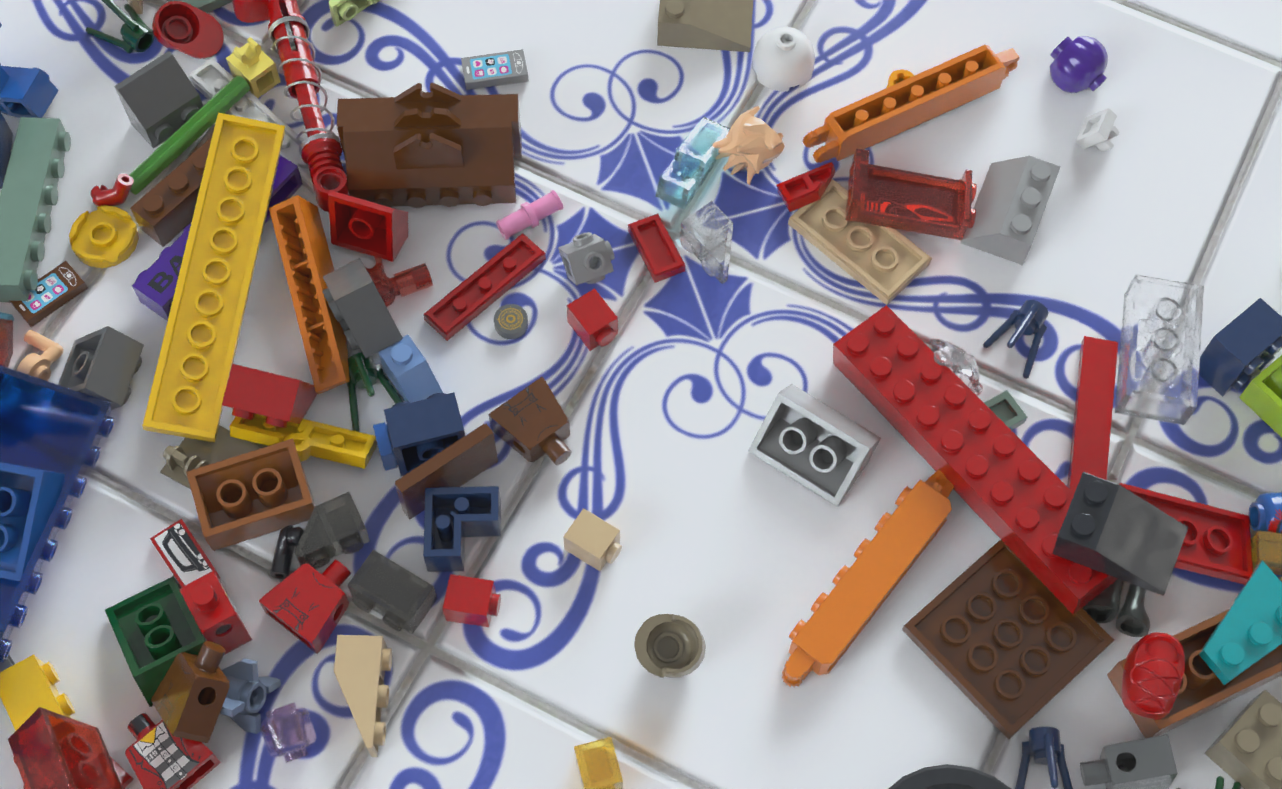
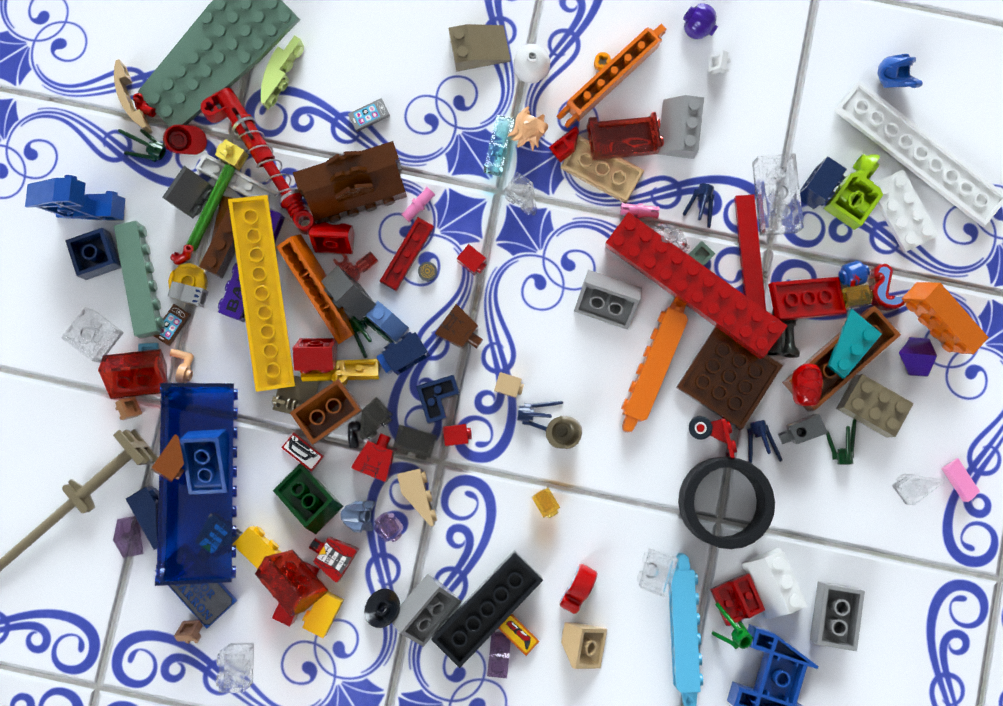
camera: 15 degrees left, 20 degrees up
dark grey slope [52,326,144,412] -> none
reddish brown torso [151,641,230,743] -> none
red torso [180,571,252,655] -> none
reddish brown tile [395,423,498,520] -> none
light grey brick [558,232,615,285] -> none
red tile [628,213,686,283] -> none
black slope [1052,472,1188,596] -> none
none -> light grey leg [168,281,209,308]
none -> dark blue plant [517,401,563,431]
none -> bright pink pin [620,203,660,219]
none -> plate [689,416,737,458]

